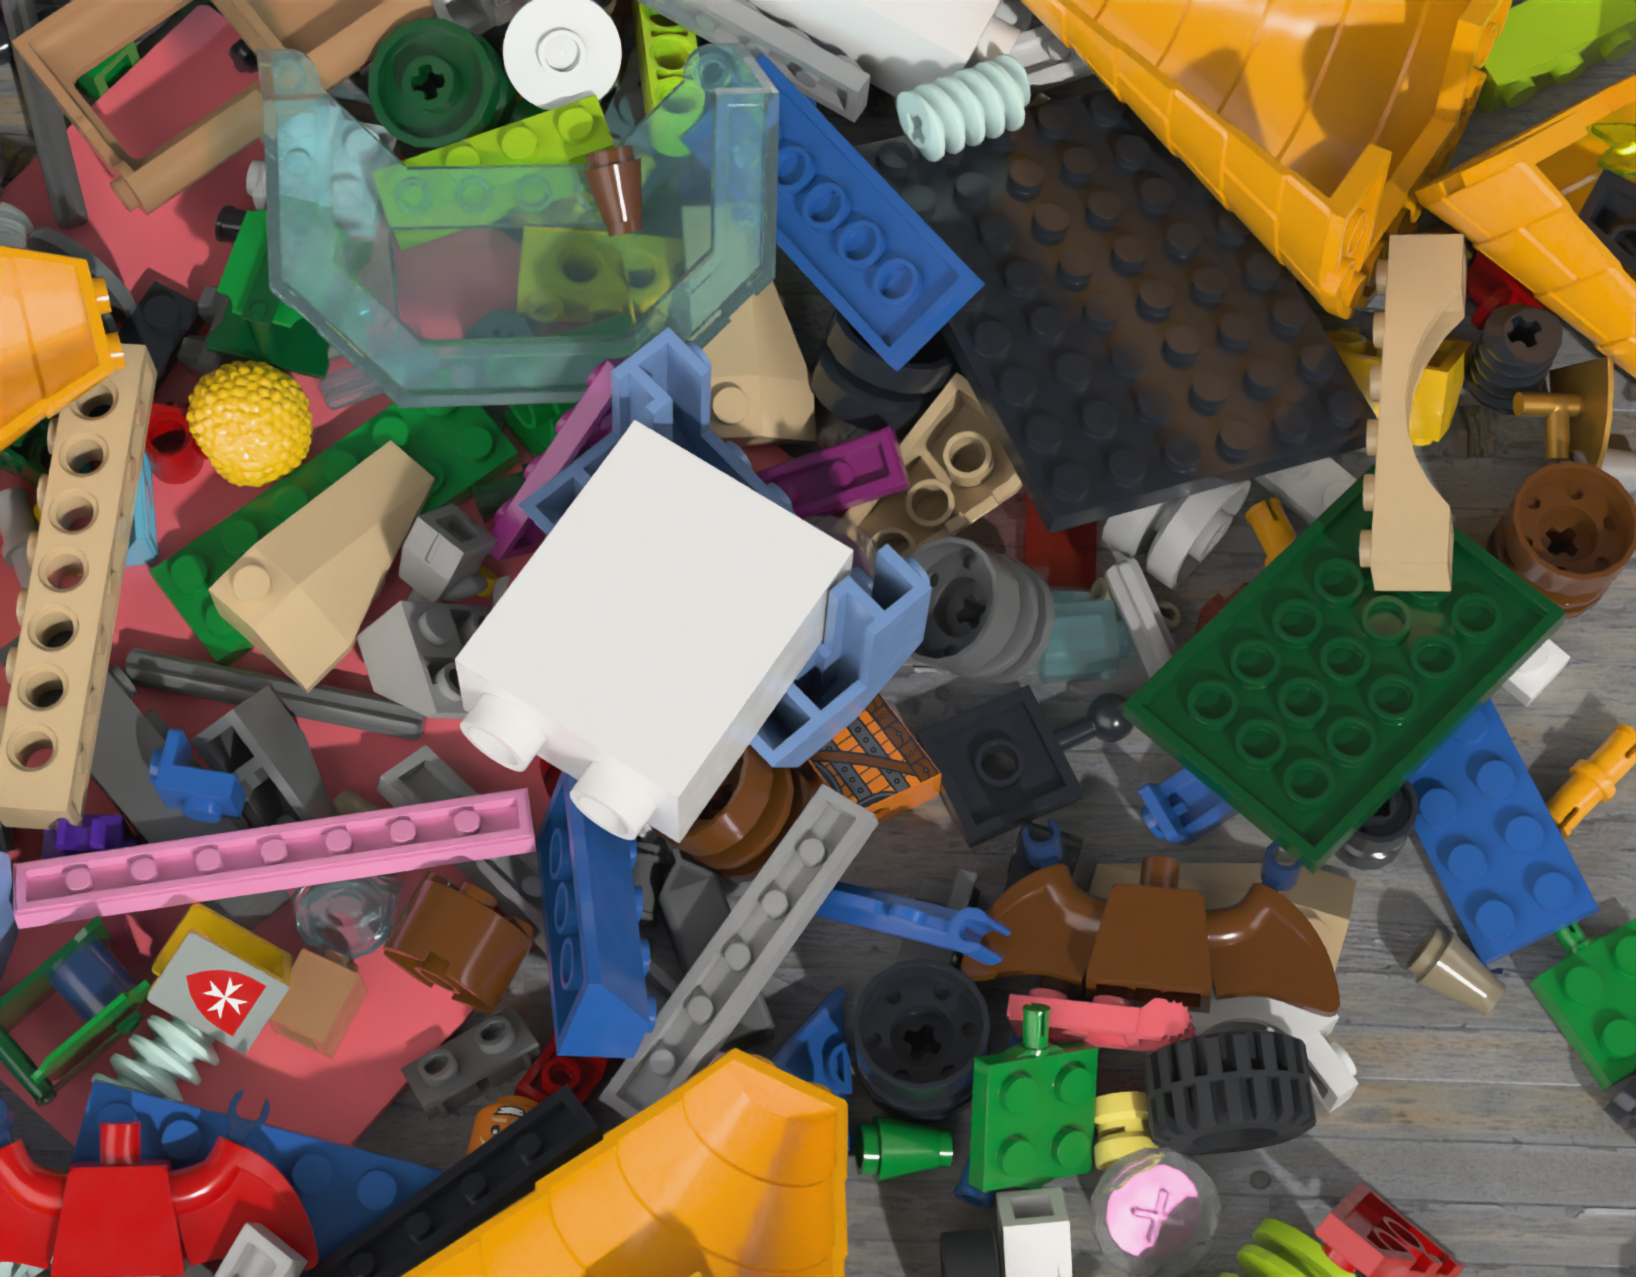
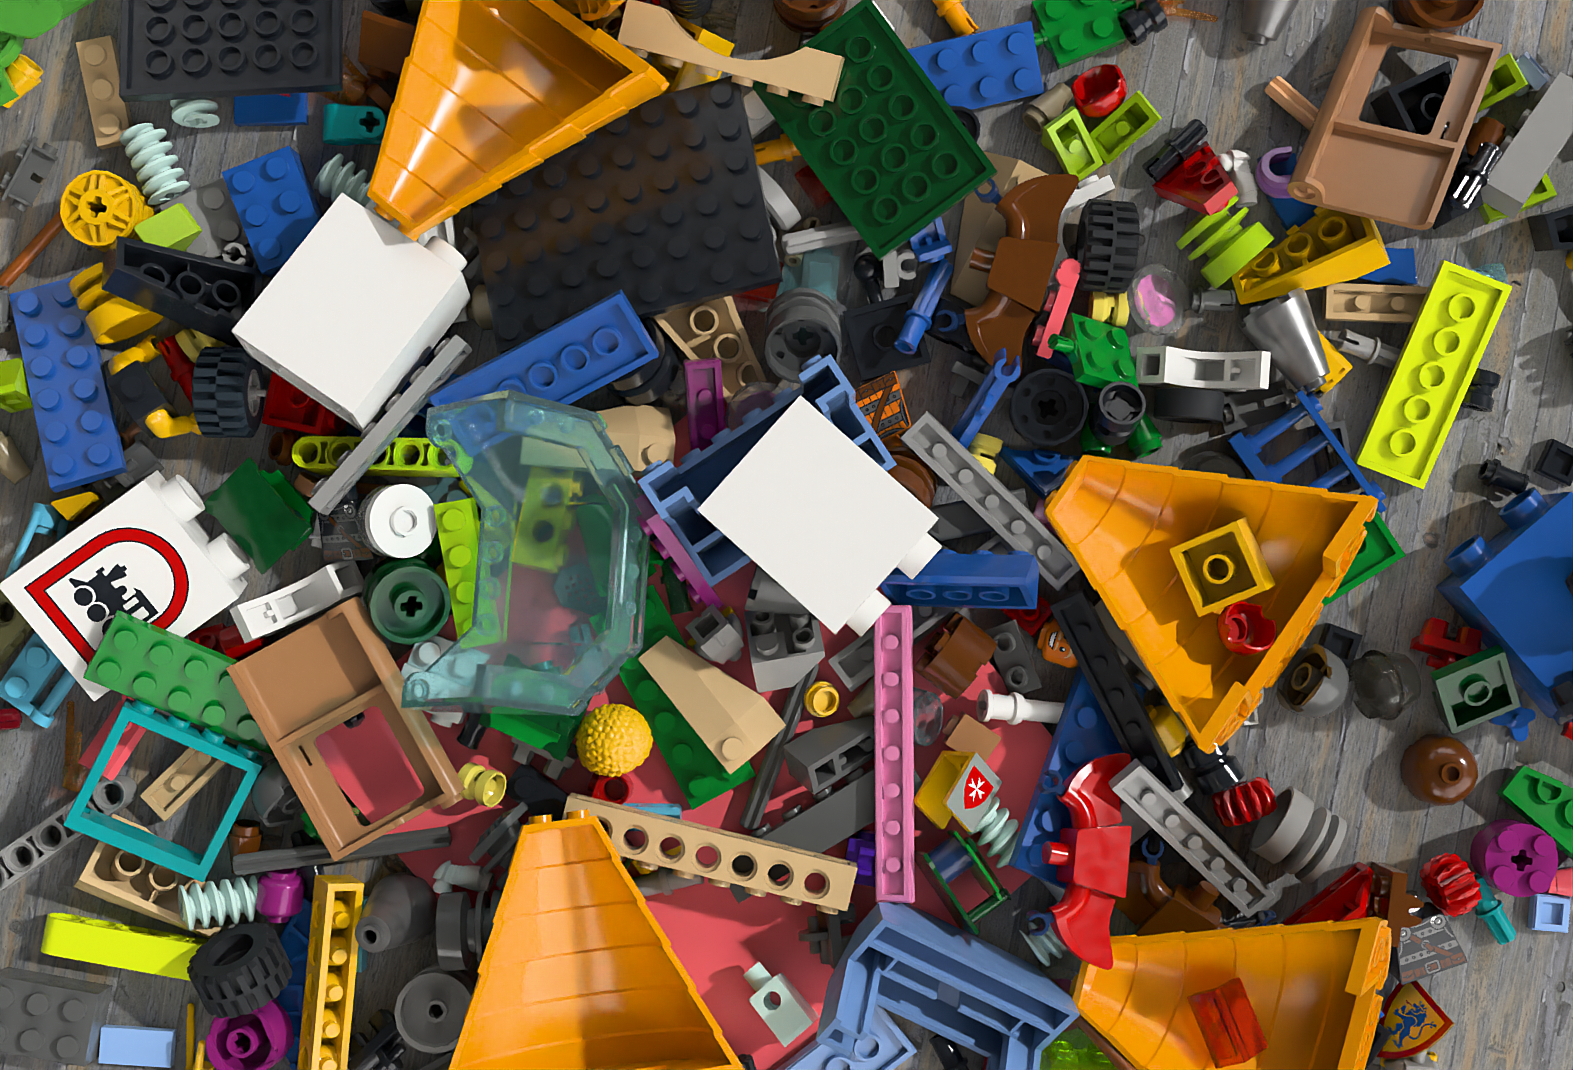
camera: 75 degrees left, 20 degrees up
blue bracket [149,728,246,823] -> none
reddish brown cone [582,144,644,237] -> none
light aqua piece [896,54,1031,162] -> none
none -> light yellow wheel [458,762,507,807]
none -> yellow plate [804,681,839,717]
none -> light grey tile [881,250,916,288]
none -> blue axle [894,259,954,354]
none -> light yellow wheel [968,433,1003,476]
none -> white pin [976,689,1065,725]
none -> lime slope [1041,106,1104,182]
none -> red hair [1071,64,1128,118]
none -> lime slope [1089,90,1162,165]
none -> black wheel [1089,381,1146,445]
none -> green cone [1127,412,1163,459]
none -> black axle [1142,119,1208,182]

